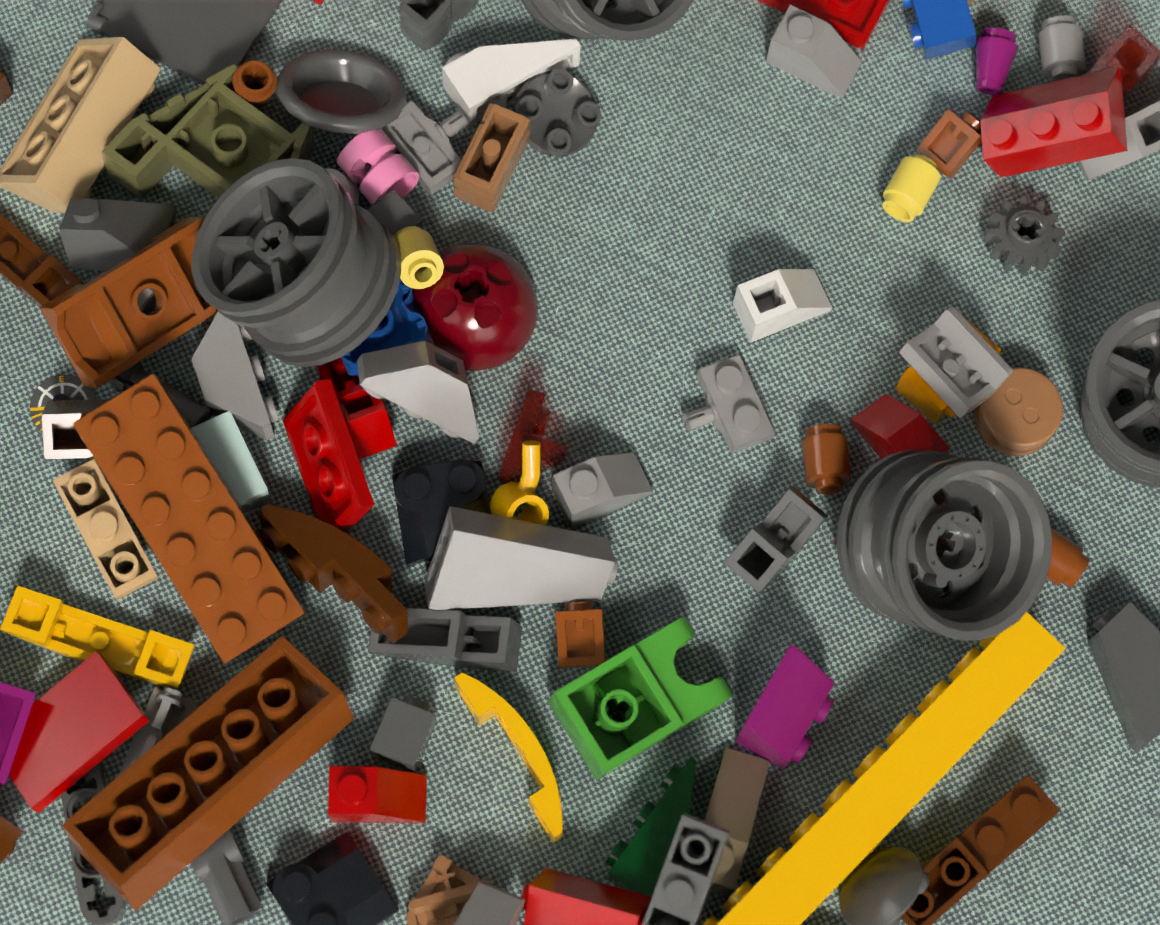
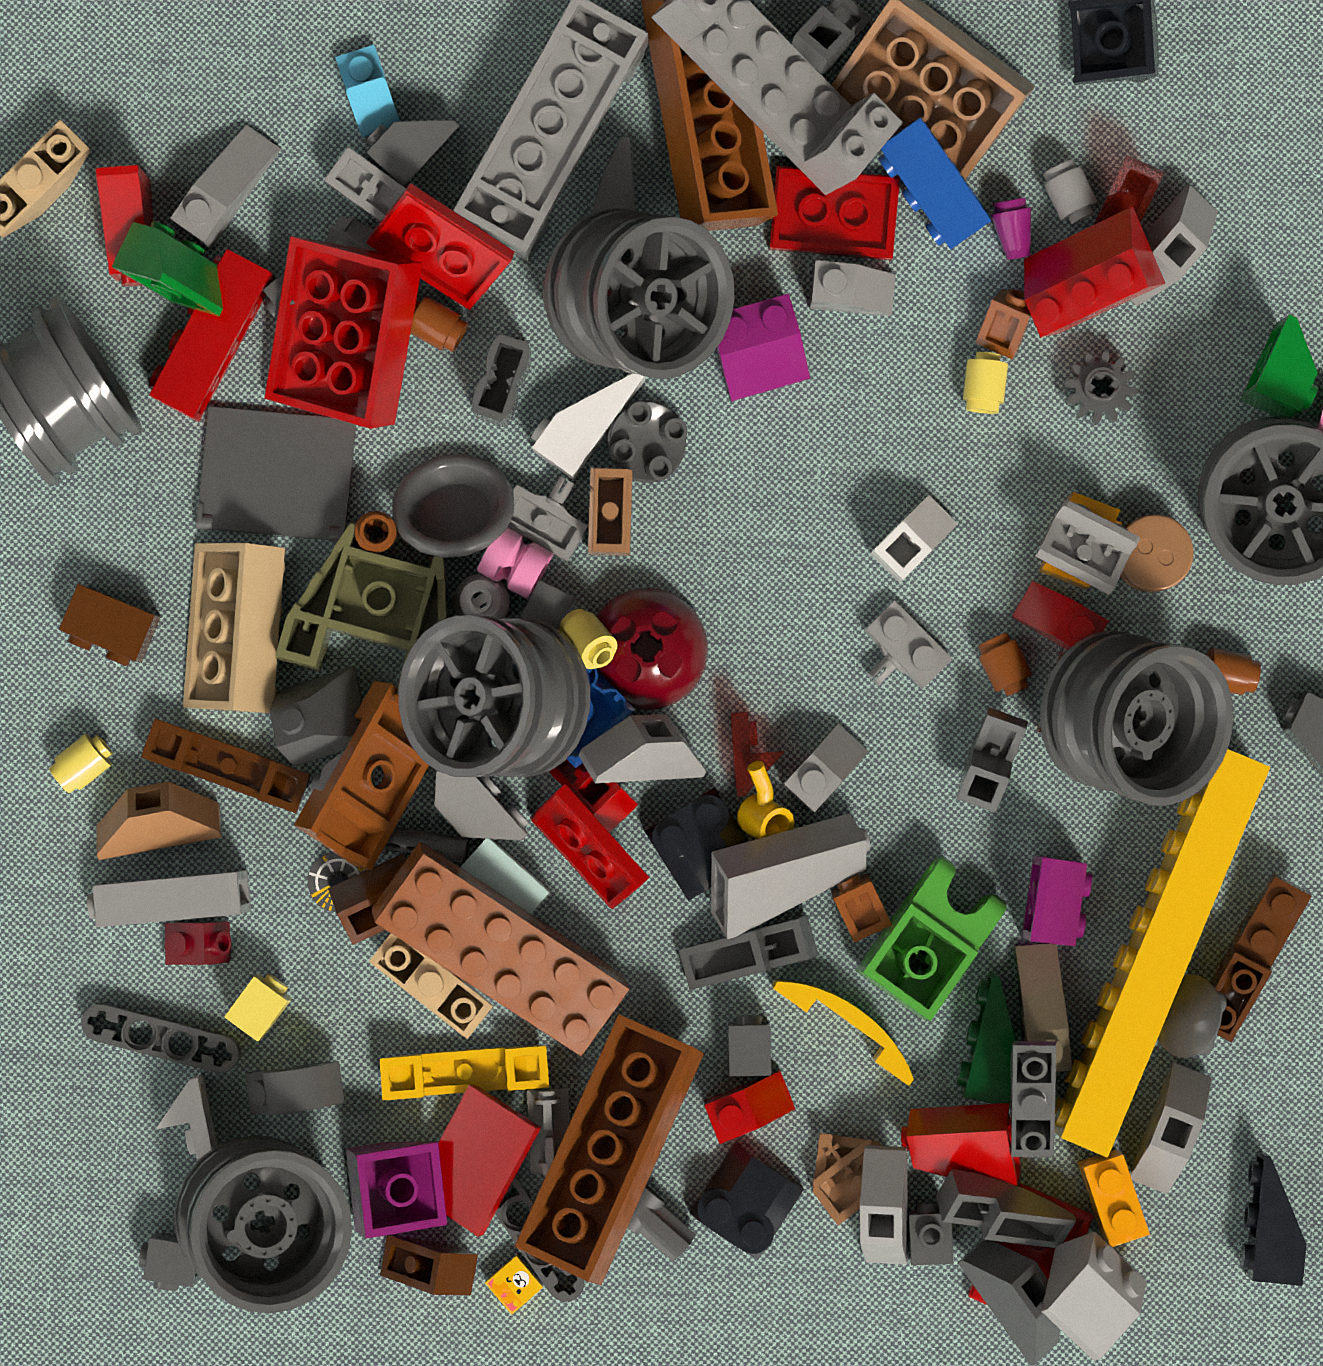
camera: 15 degrees left, 15 degrees up
reddish brown slope [259,504,408,644] -> none
none -> yellow tile [485,1254,544,1315]
none -> magenta slope [716,293,810,402]

